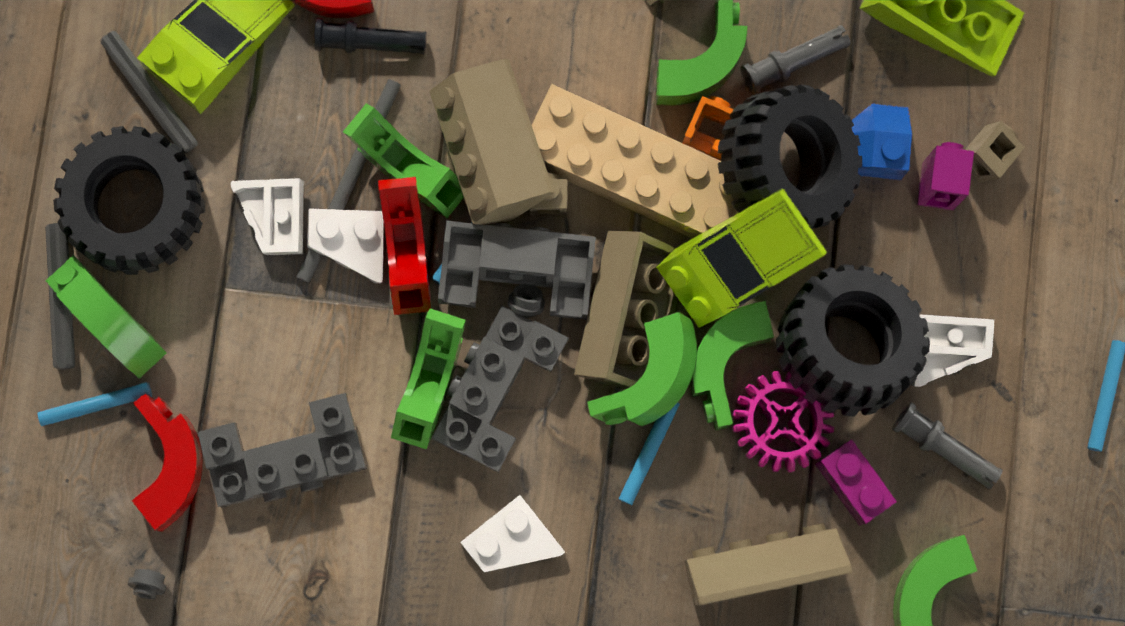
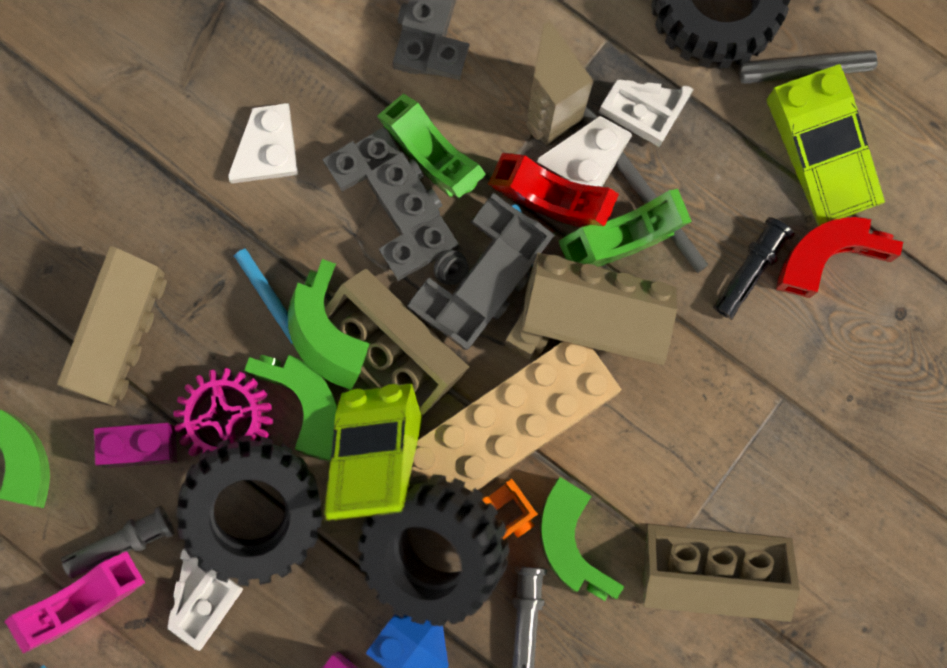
camera: 120 degrees right, 0 degrees up
none -> dark pink arch [5,551,145,654]
none -> dark tan slope [526,20,593,146]

